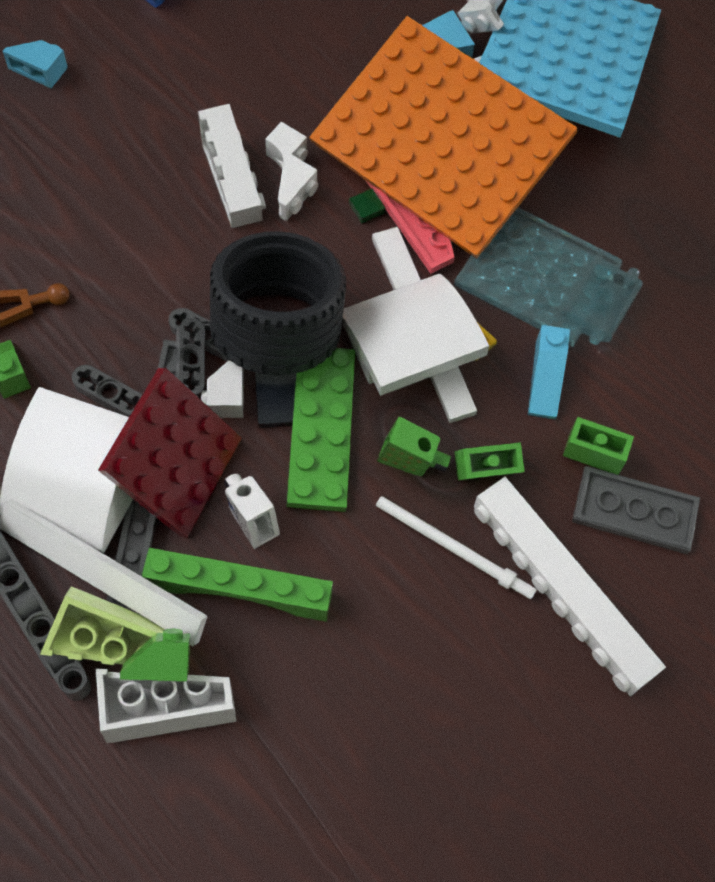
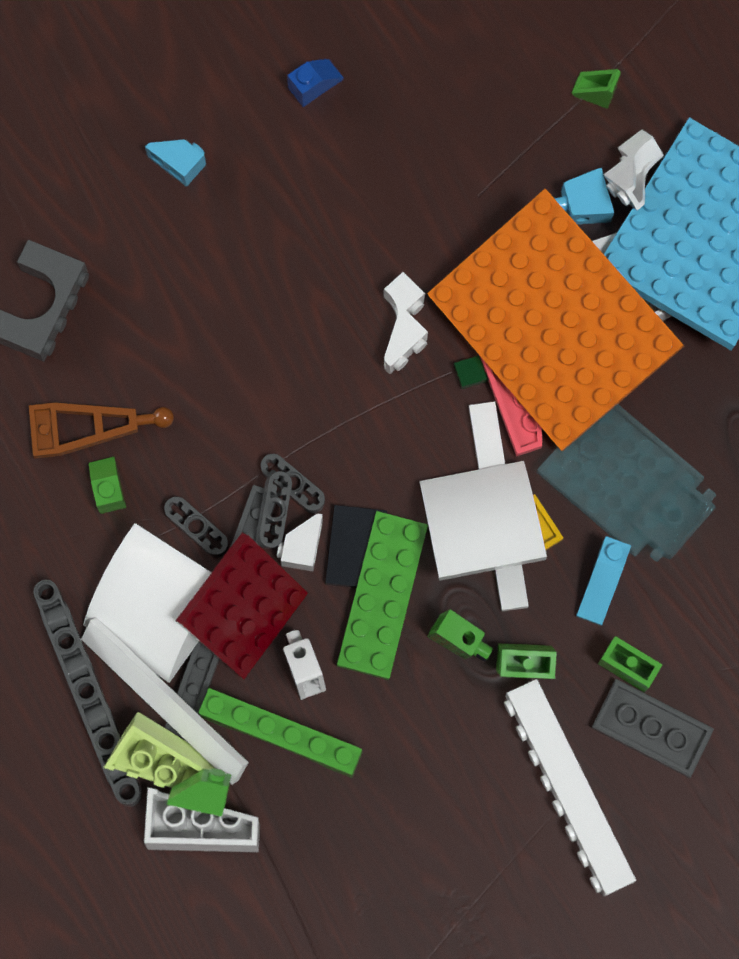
camera: 15 degrees right, 10 degrees up
white wedge [198,104,266,228] -> none
black tyre [210,231,346,375] -> none
white bar [376,496,537,600] -> none

